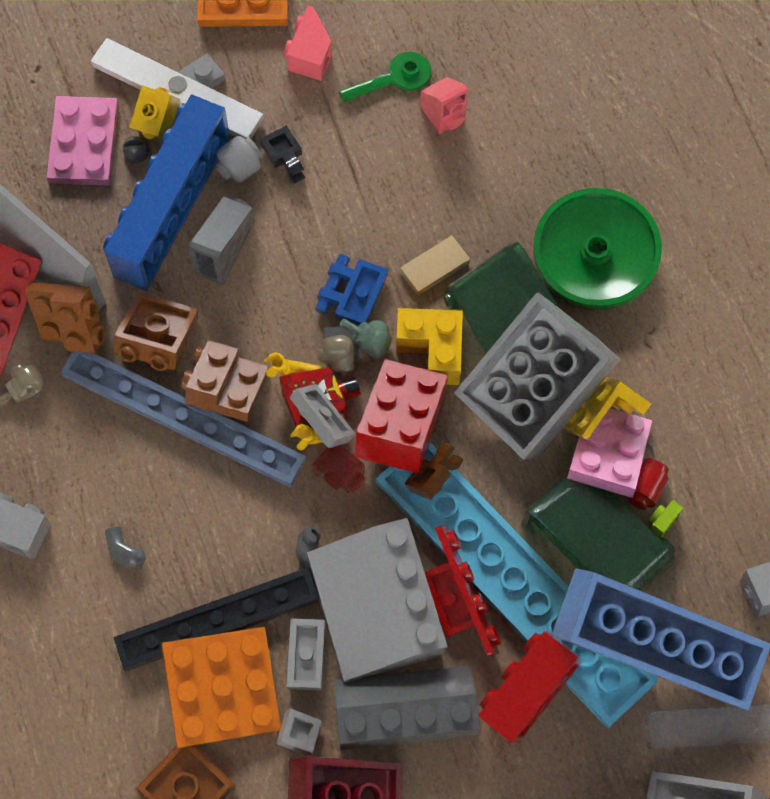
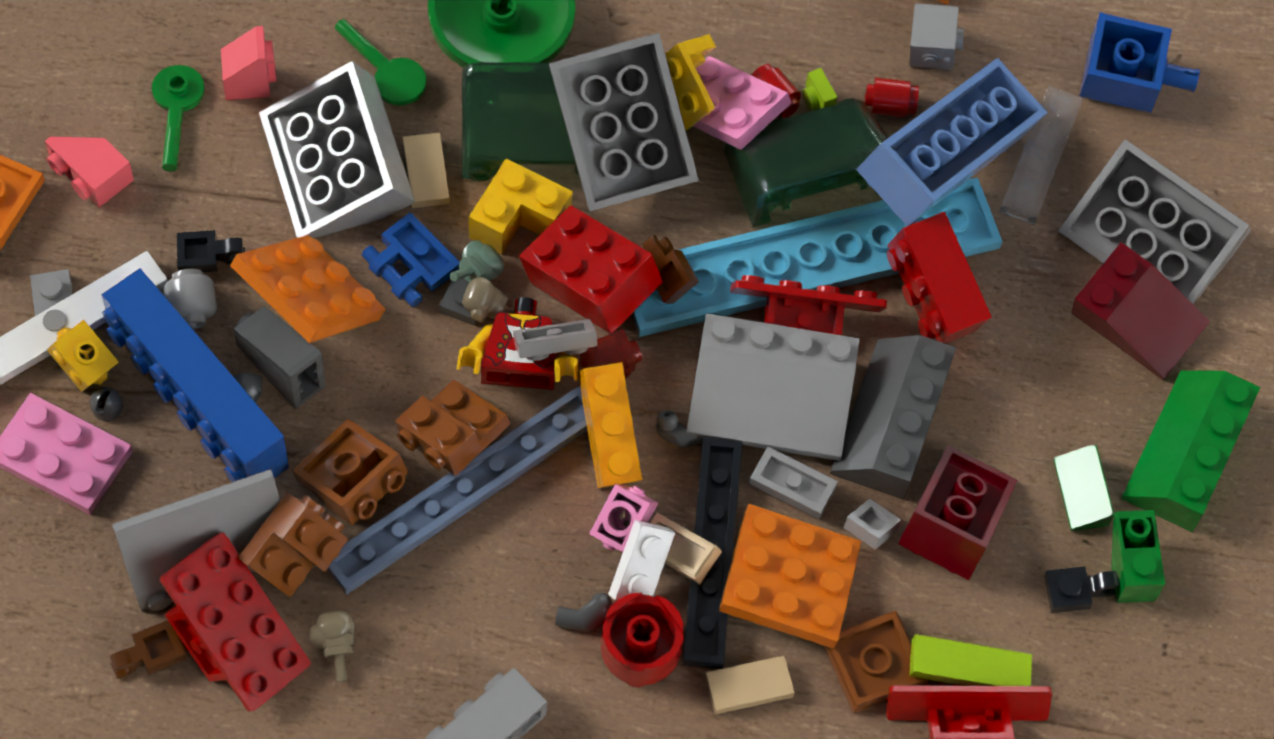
camera: 70 degrees left, 5 degrees down
none -> orange plate [230,235,386,343]
none -> dark grey hinge [233,373,262,402]
none -> light grey slope [259,61,415,238]
none -> green piece [335,19,427,106]
none -> light orange brick [578,362,642,489]
none -> bright pink head [589,484,658,552]
none -> red brick [601,593,684,687]
none -> white plate [608,520,675,600]
none -> tan tile [650,512,722,585]
none -> tan tile [705,655,795,715]
none -> red brick [864,77,919,118]

